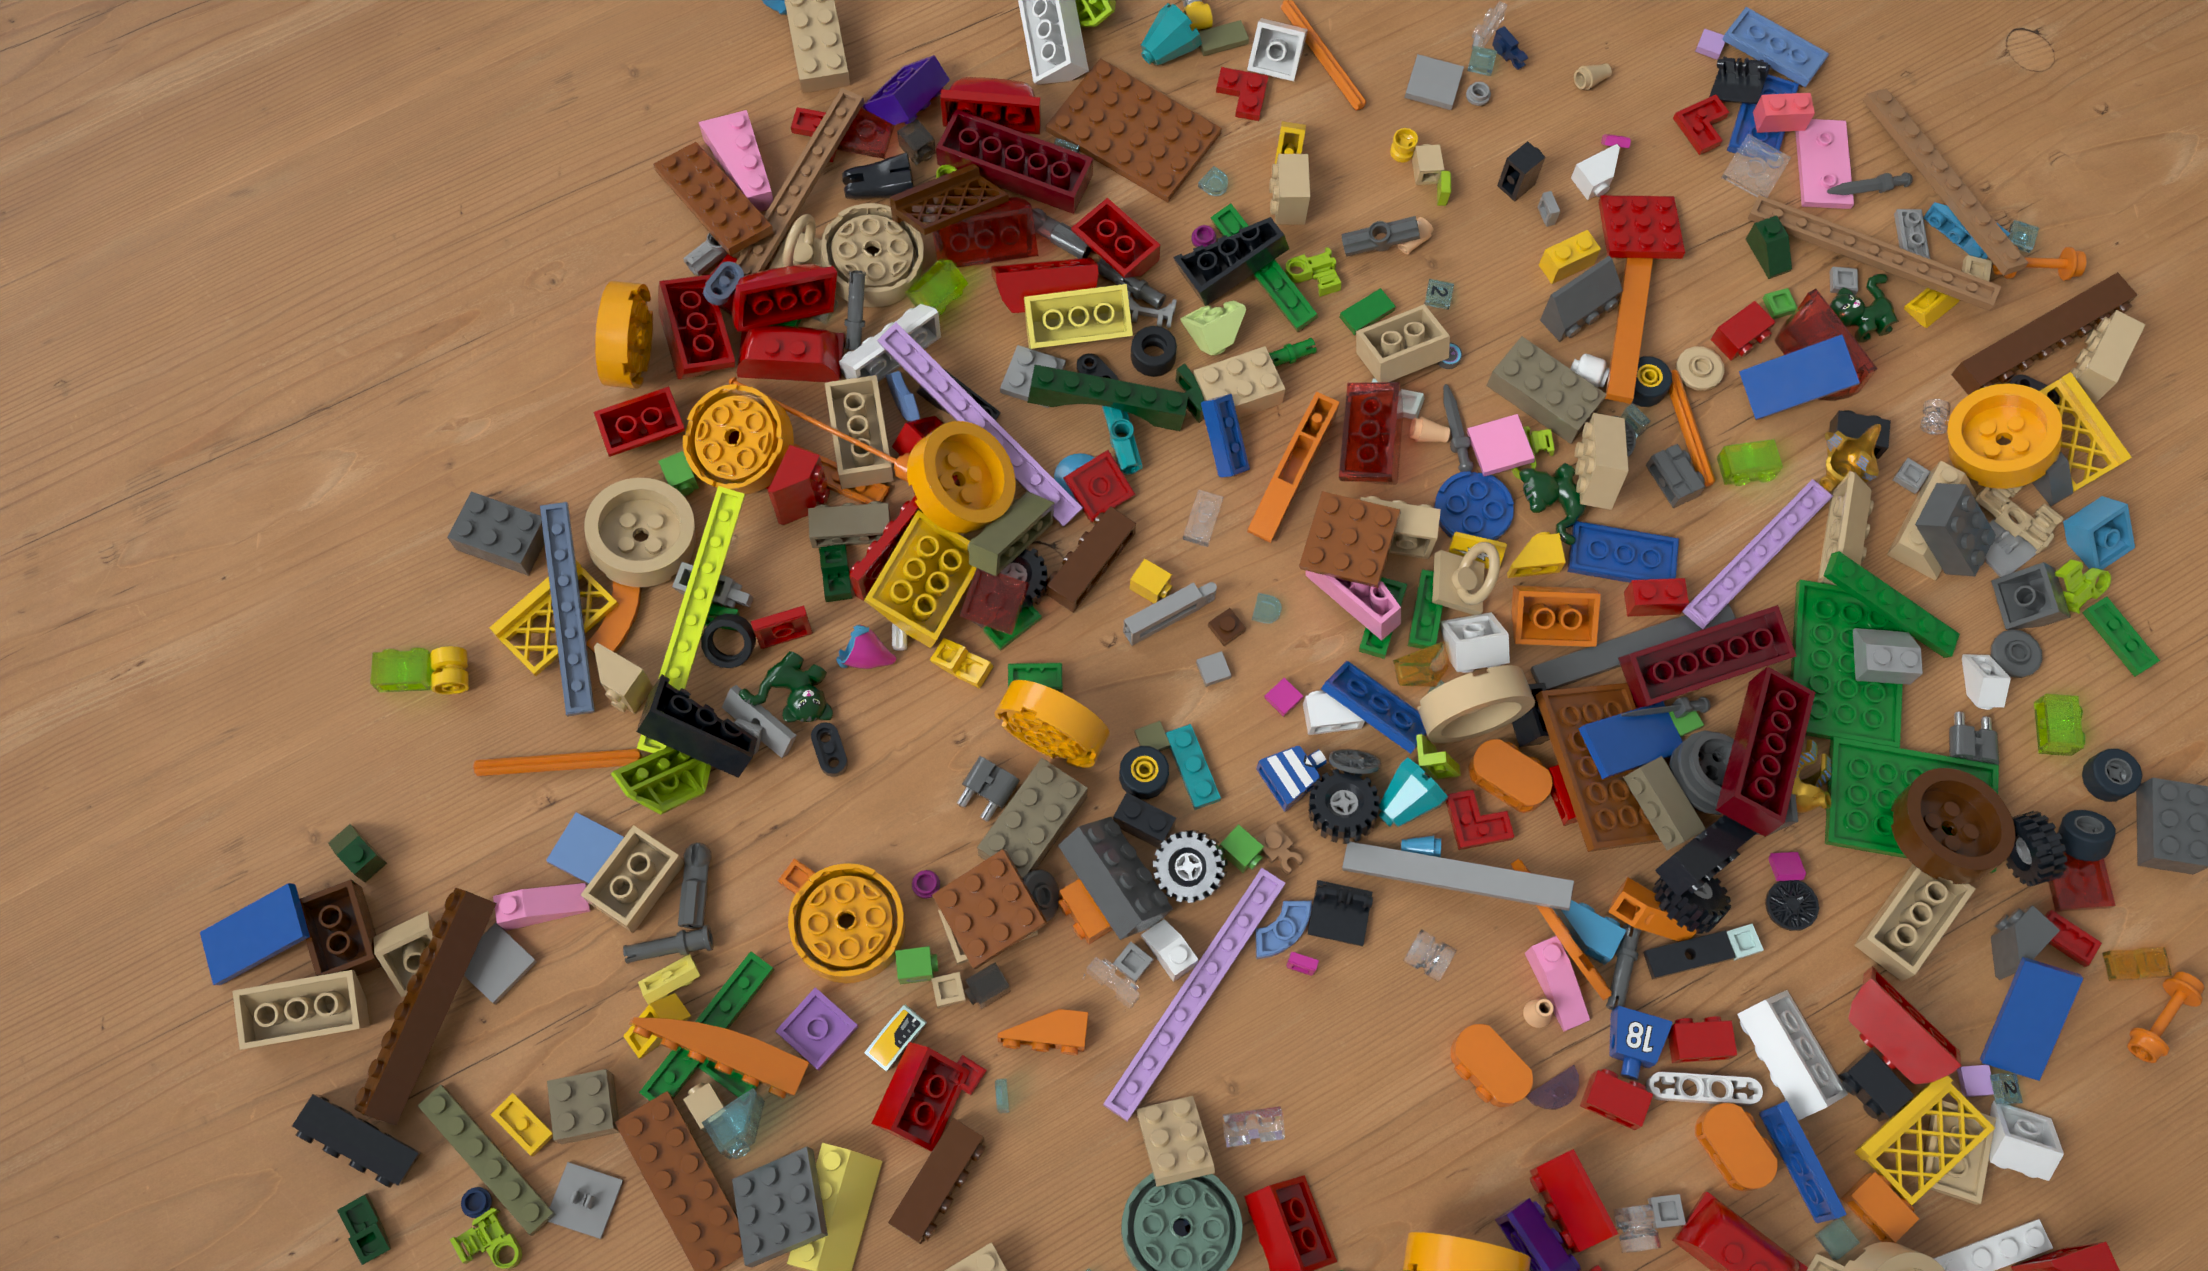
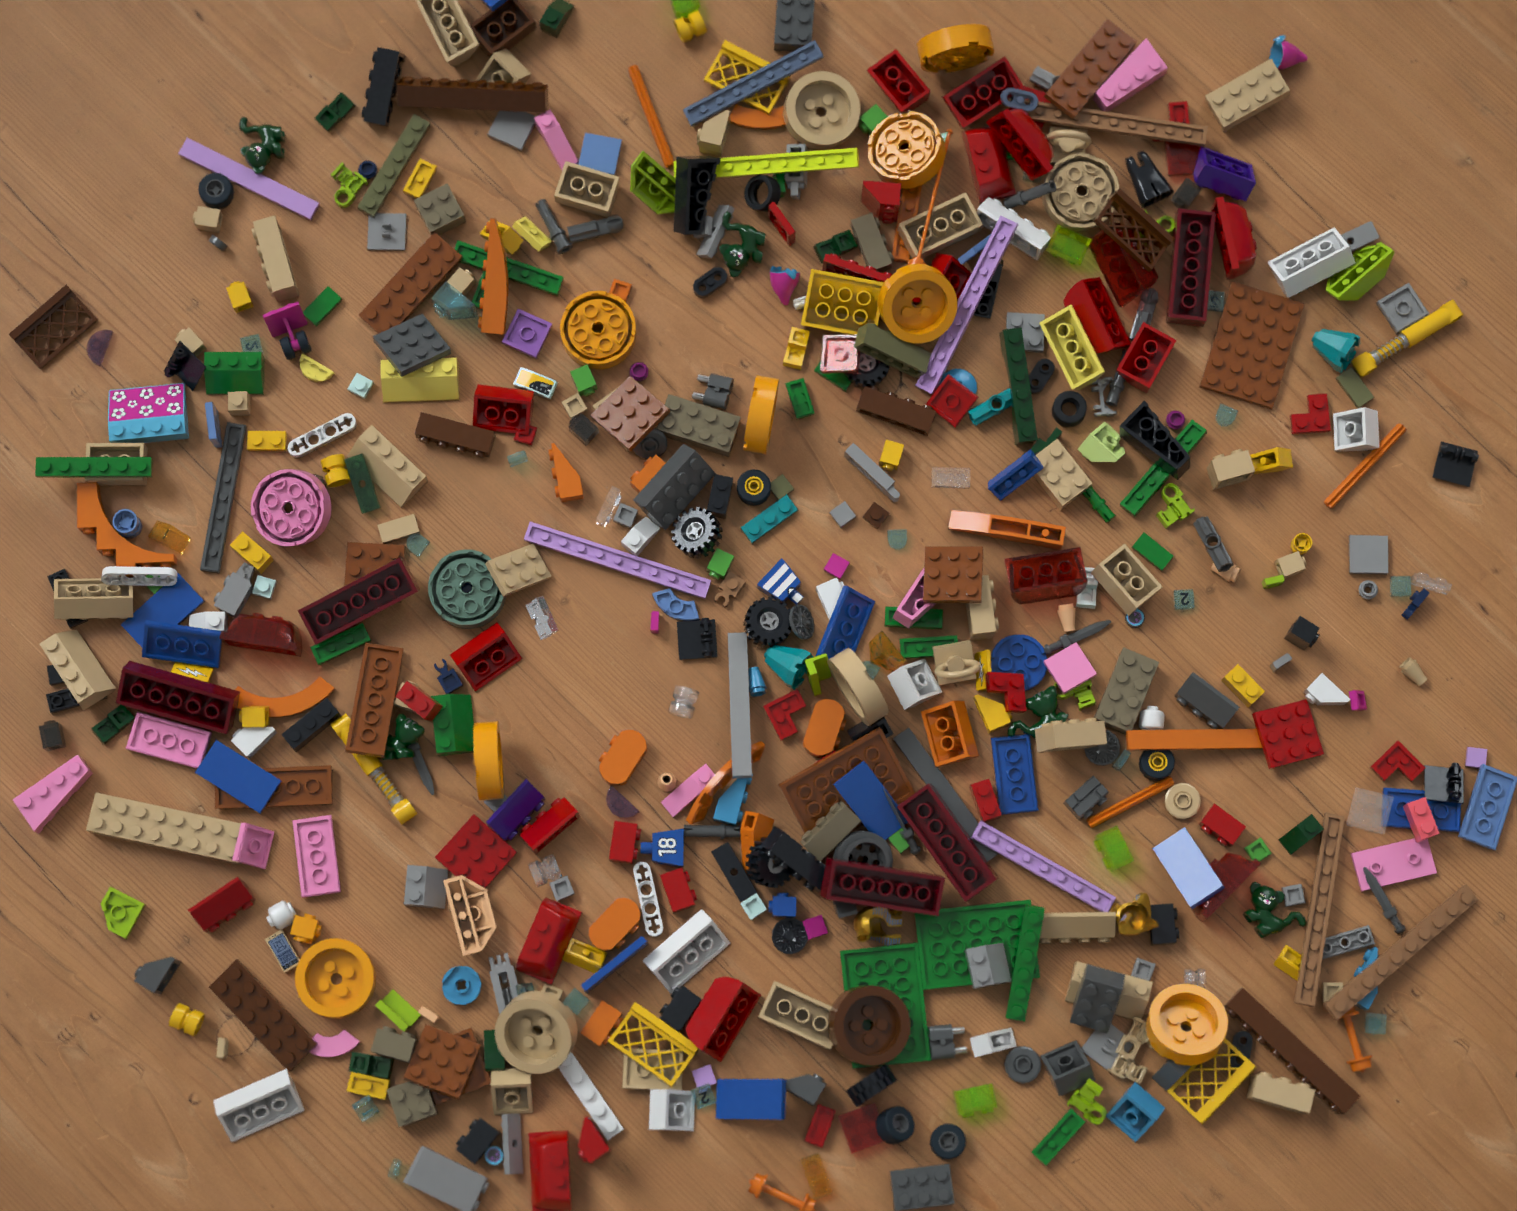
camera: 75 degrees right, 10 degrees up
none -> yellow slope [563,938,608,973]
none -> blue brick [769,893,796,918]
none -> red plate [985,672,1026,713]

